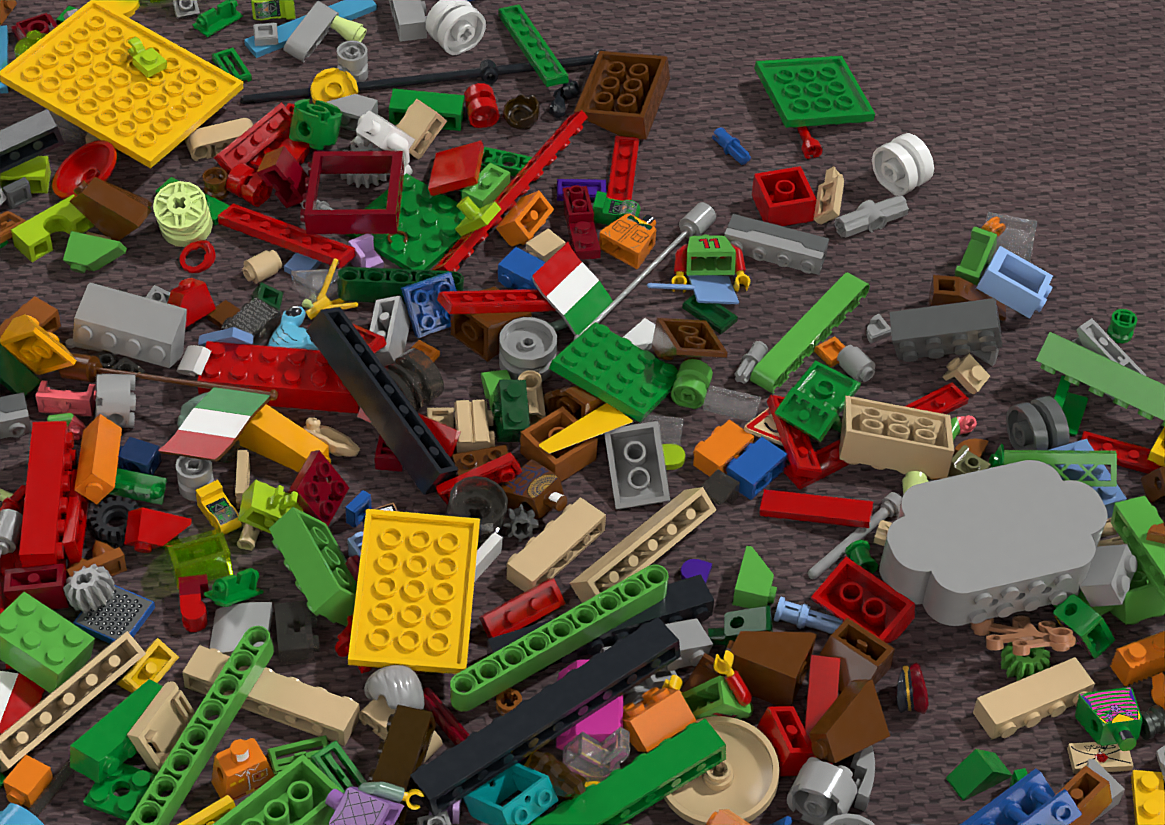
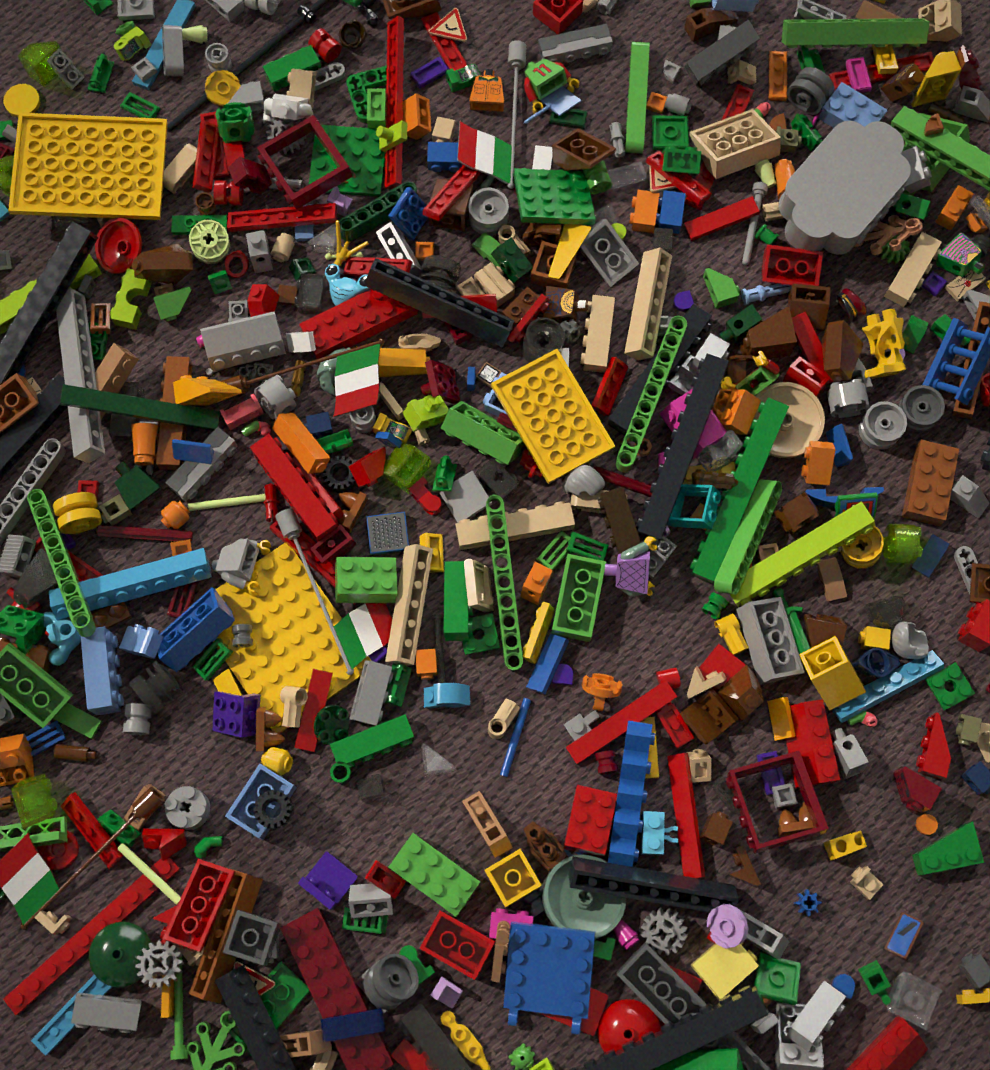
camera: 30 degrees left, 25 degrees up
light grey gear [63,564,116,613] -> none
lime plate [128,37,167,78] -> none
medium blue tile [198,327,254,347] -> none
red tile [428,141,484,196] -> none
dark red slope [562,185,601,260] -> none
bright green fence [1004,450,1117,487] -> none
none -> green tile [208,270,232,294]
none -> light grey torso [246,230,273,273]
none -> pearl gold axle [290,360,306,397]
none -> light grey beam [314,62,345,91]
none -> blue tile [375,431,402,448]
none -> piece [429,8,467,42]
none -> orange tile [768,51,787,101]
none -> dark pink tile [845,57,872,93]
none -> yellow hips [862,309,906,379]
none -> dark purple tile [921,271,948,297]

